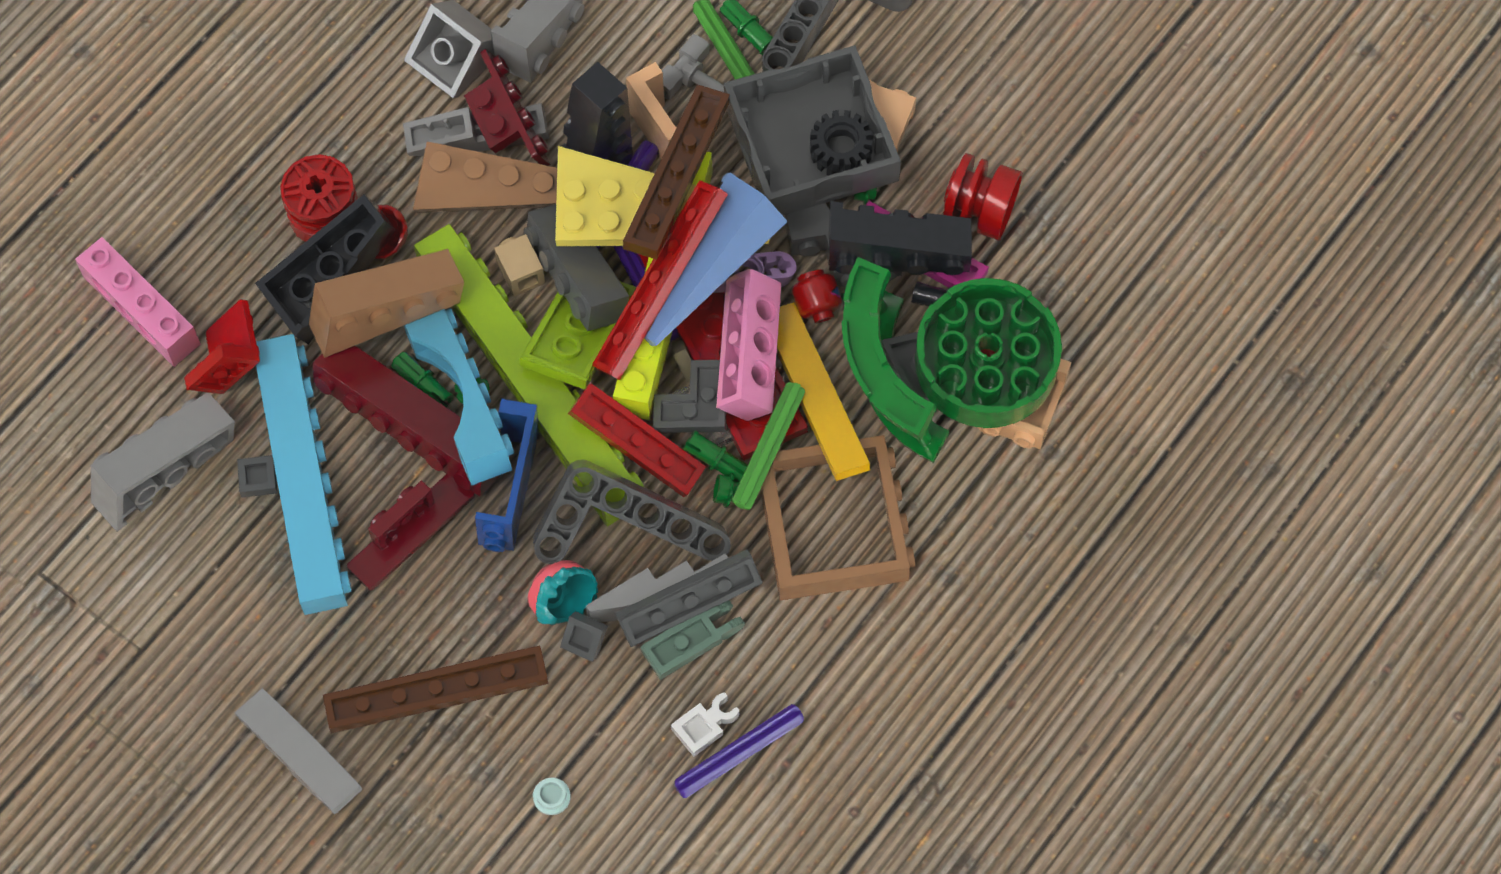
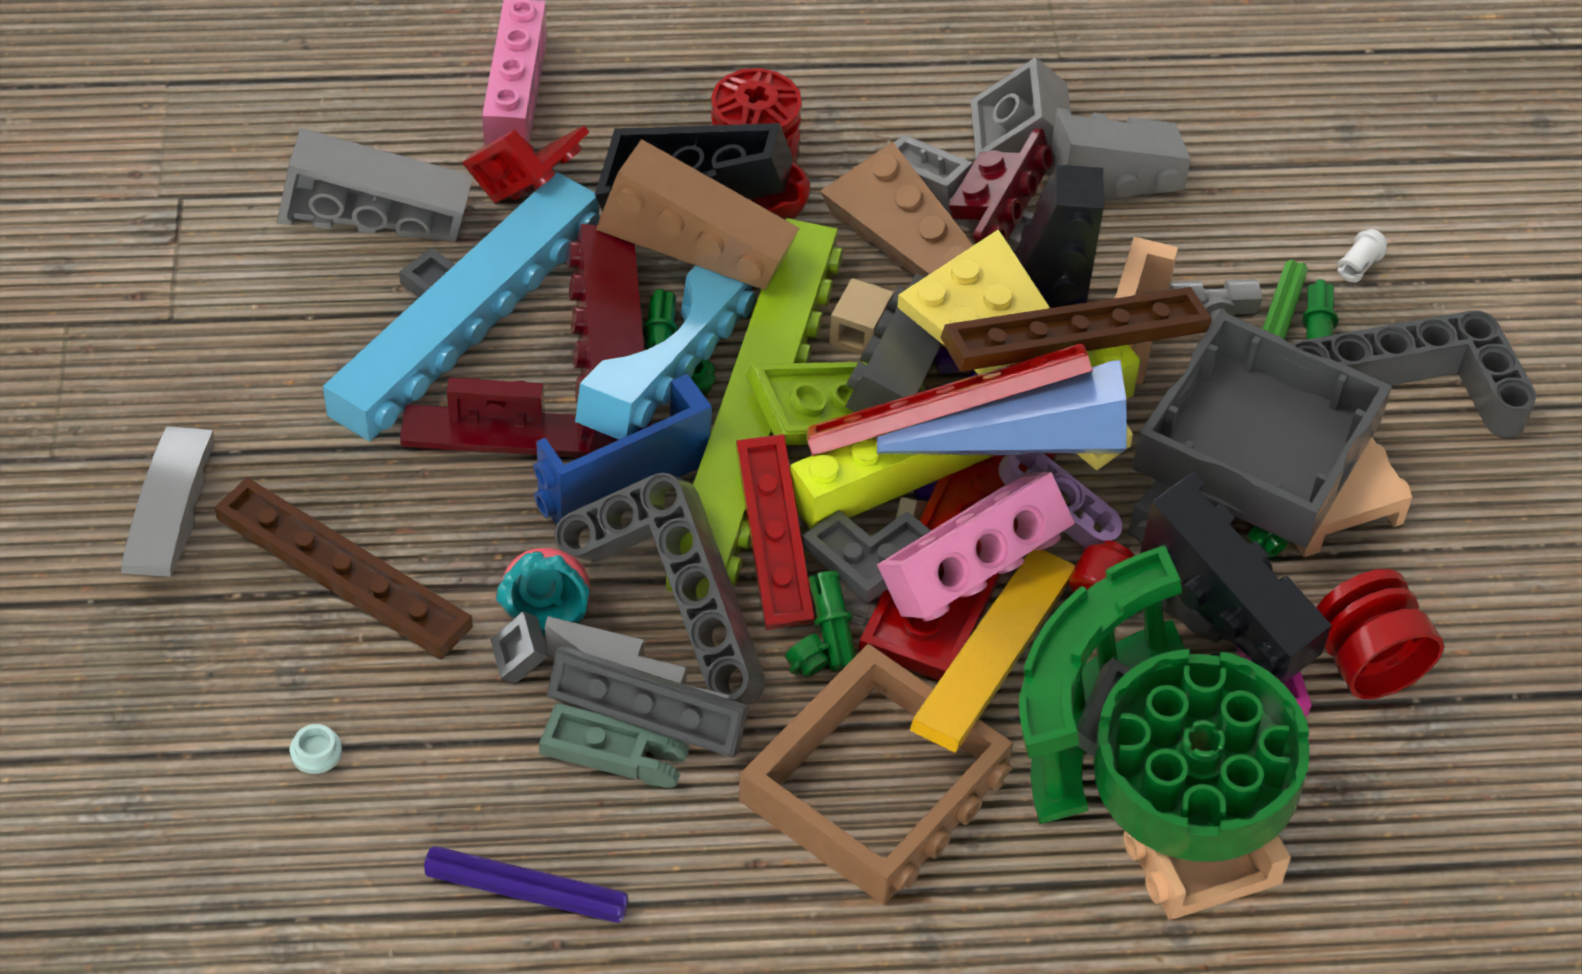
camera: 45 degrees right, 15 degrees down
white plate [671,693,739,757] -> none
bright green axle [732,382,805,510] -> none
black tyre [810,110,873,176] -> none

